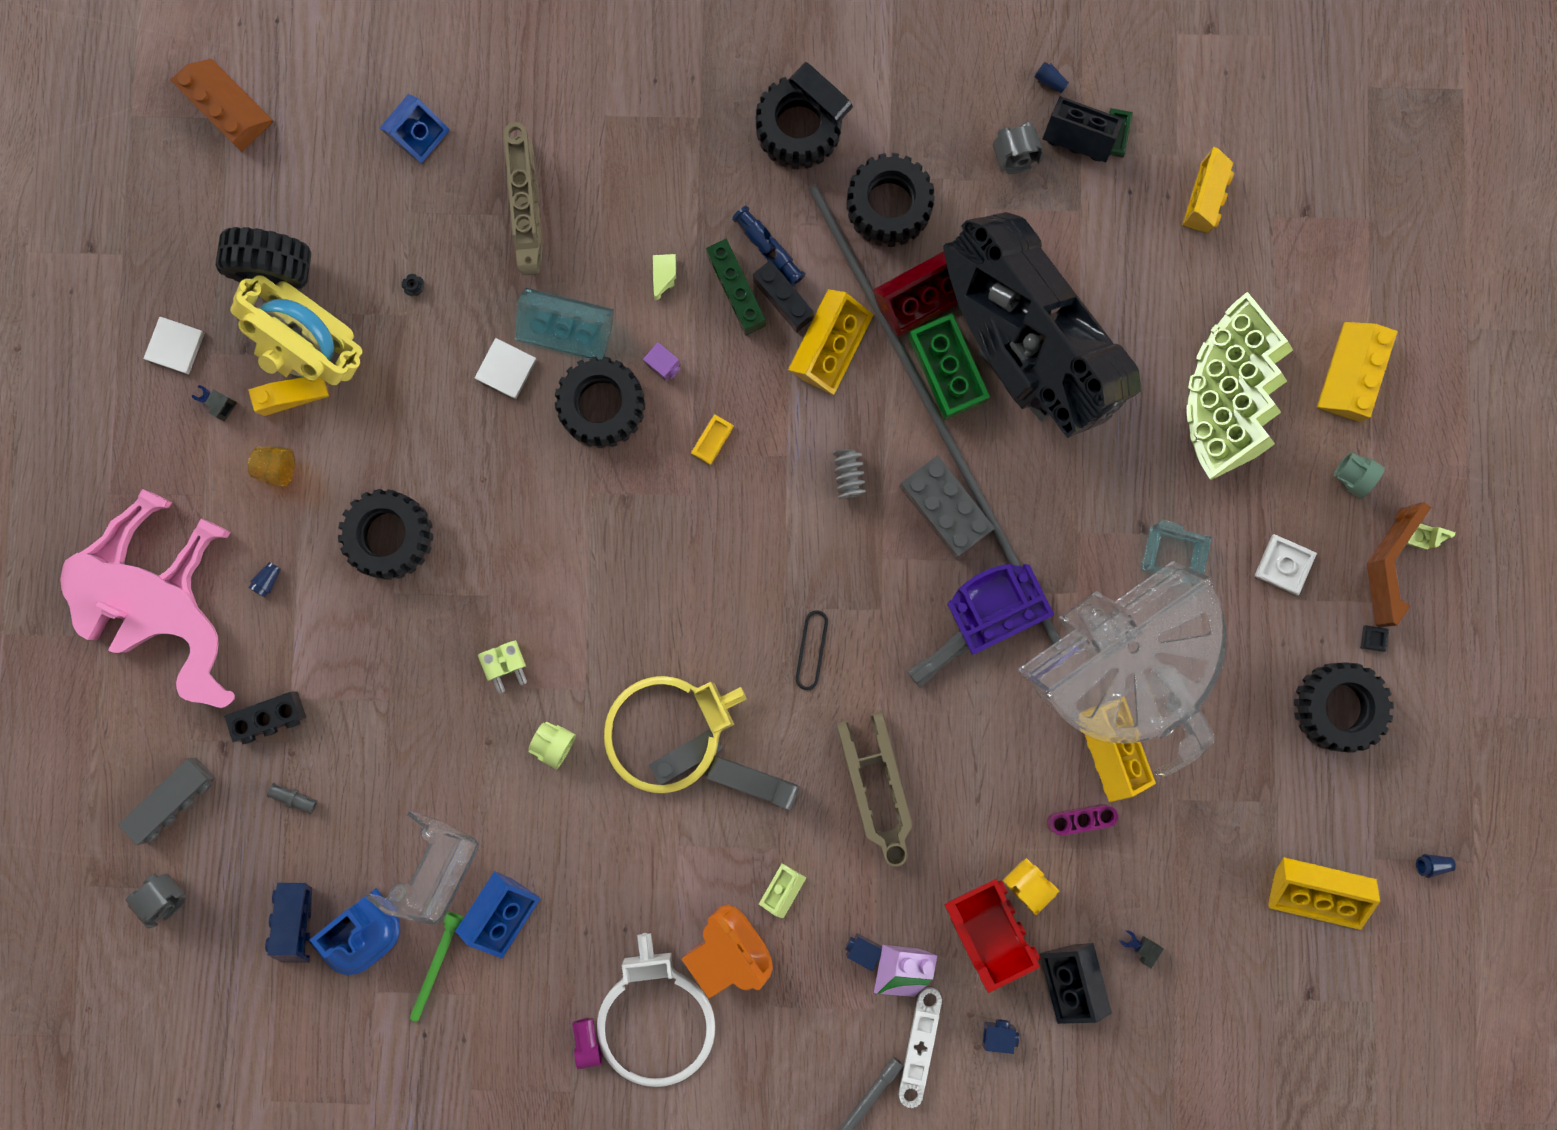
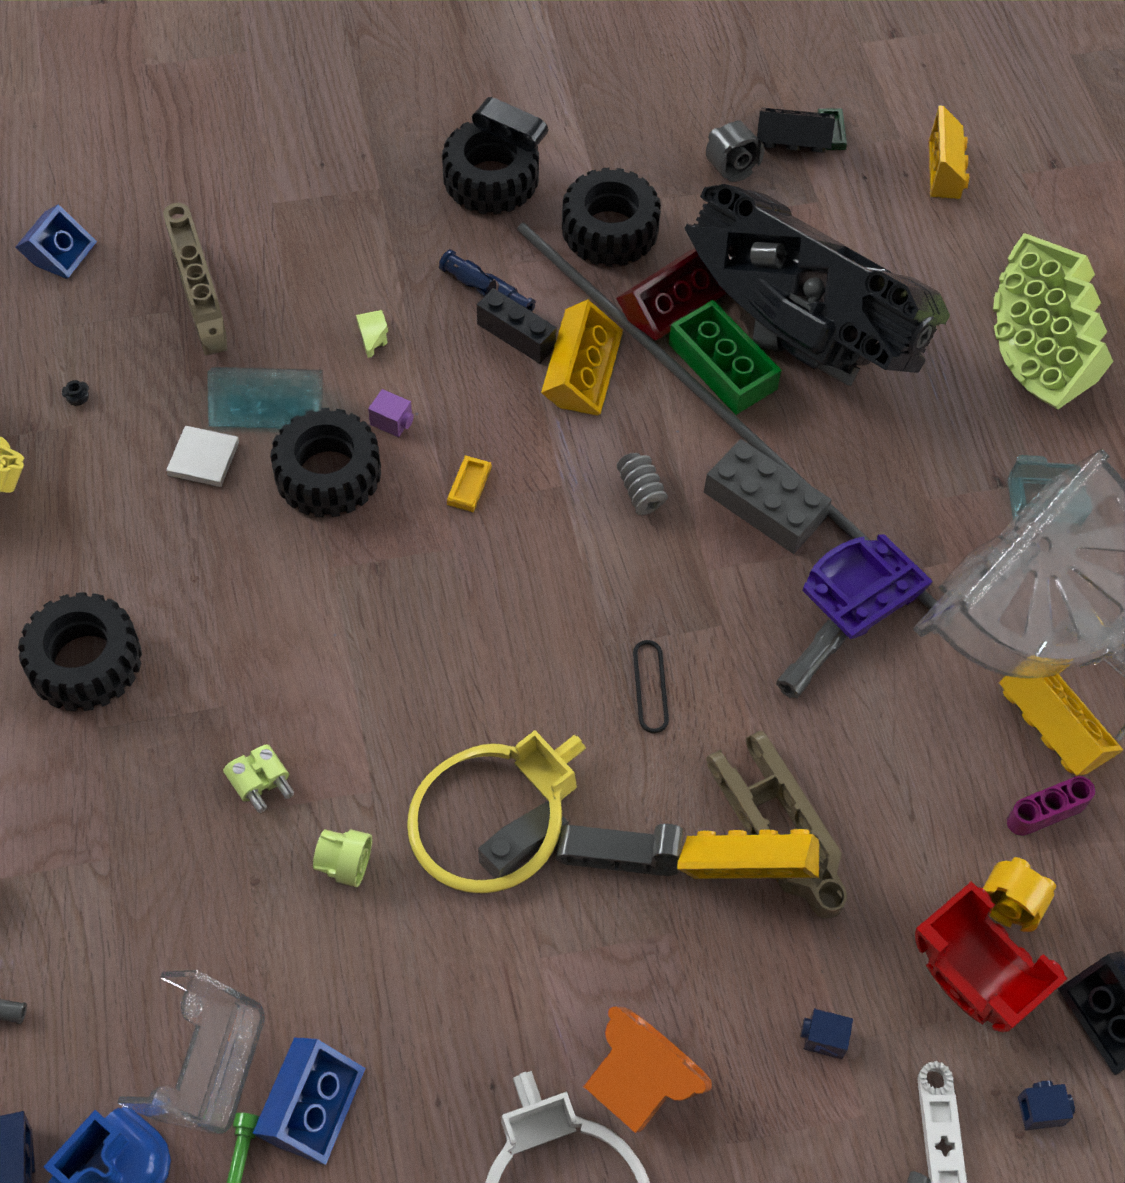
camera: 20 degrees left, 25 degrees down
dark green brick [706,238,766,336] -> none
yellowish green slope [759,863,806,918] -> none
lavender slope [874,945,937,997] -> none
dark blue cone [1034,62,1069,93] -> none
none -> yellow slope [677,829,819,879]

